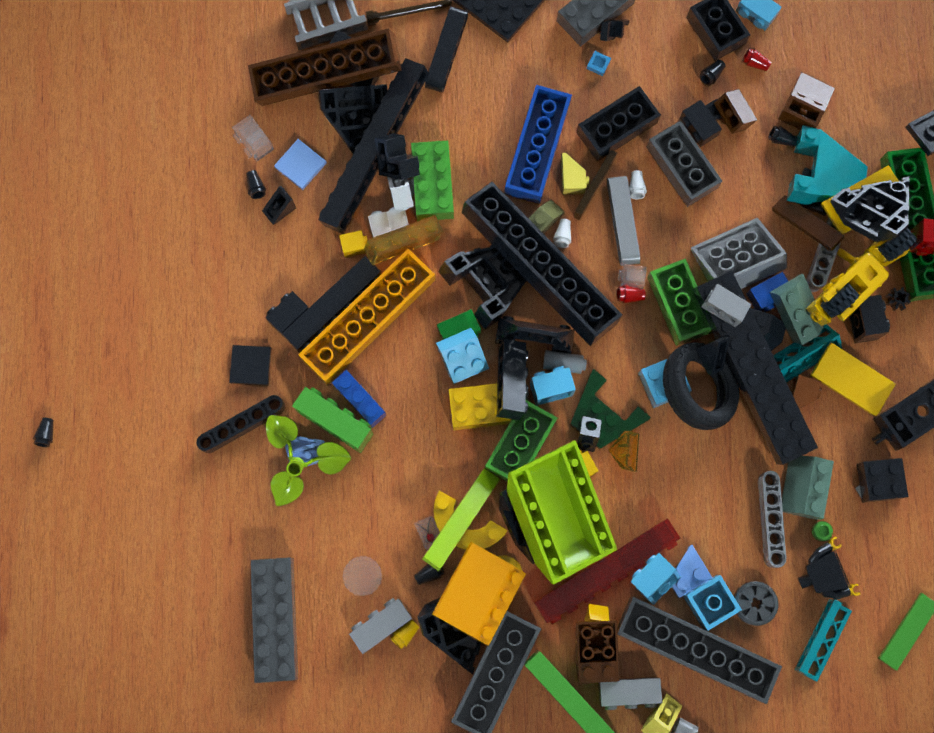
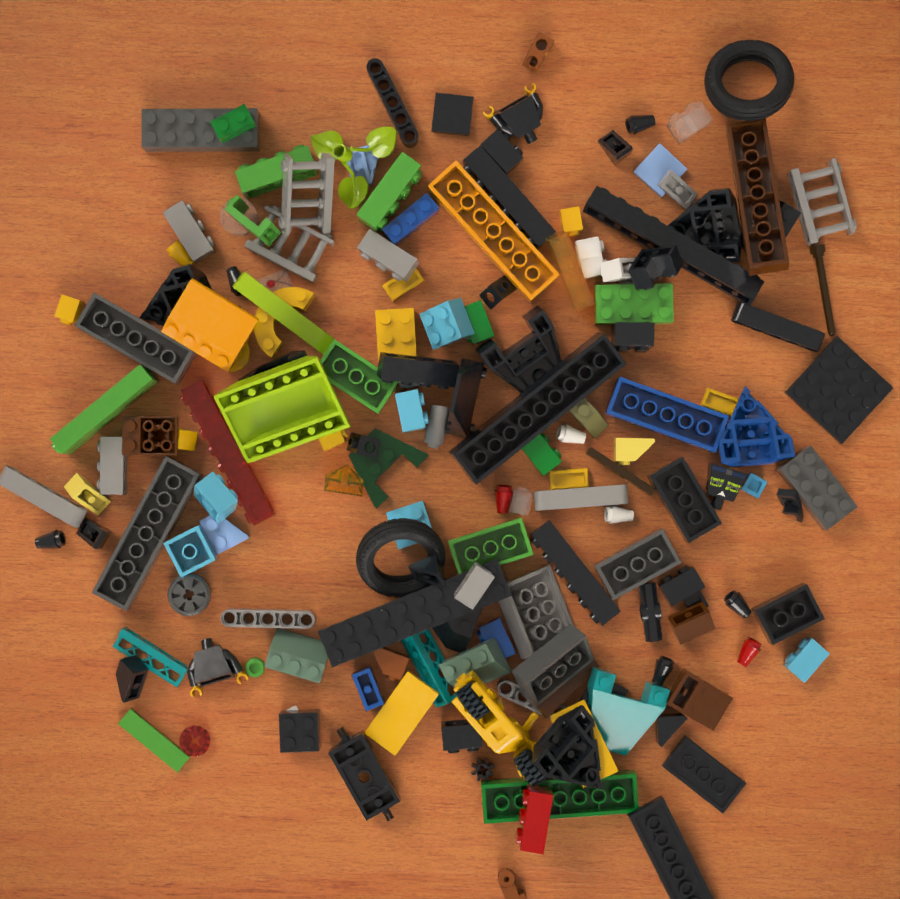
camera: 90 degrees right, 10 degrees up
none -> black slope [76,517,112,549]
none -> black slope [116,655,149,703]
none -> clear red gear [179,725,211,756]
none -> green brick [210,104,256,144]
none -> bright green panel [224,195,281,247]
none -> bright green brick [235,145,319,200]
none -> light grey fence [244,205,335,284]
none -> light grey fence [278,153,335,235]
none -> blue brick [352,665,385,711]
none -> light grey brick [357,229,419,282]
none -> yellow tile [382,268,424,302]
none -> black bracket [480,275,517,309]
none -> black torso [483,83,543,144]
none -> dark grey brick [512,624,594,707]
none -> dark orange leg [522,32,554,72]
none -> green brick [522,433,562,476]
none -> black brick [530,520,621,626]
none -> yellow tile [549,468,589,490]
none -> black brick [611,322,655,353]
none -> black piece [639,582,662,642]
none -> black slope [655,713,688,747]
none -> light grey plate [657,170,698,210]
none -> black tile [662,735,746,813]
none -> yellow tile [700,387,739,417]
none -> black tyre [704,40,794,121]
none -> torso [705,463,747,510]
none -> blue wedge [718,386,795,467]

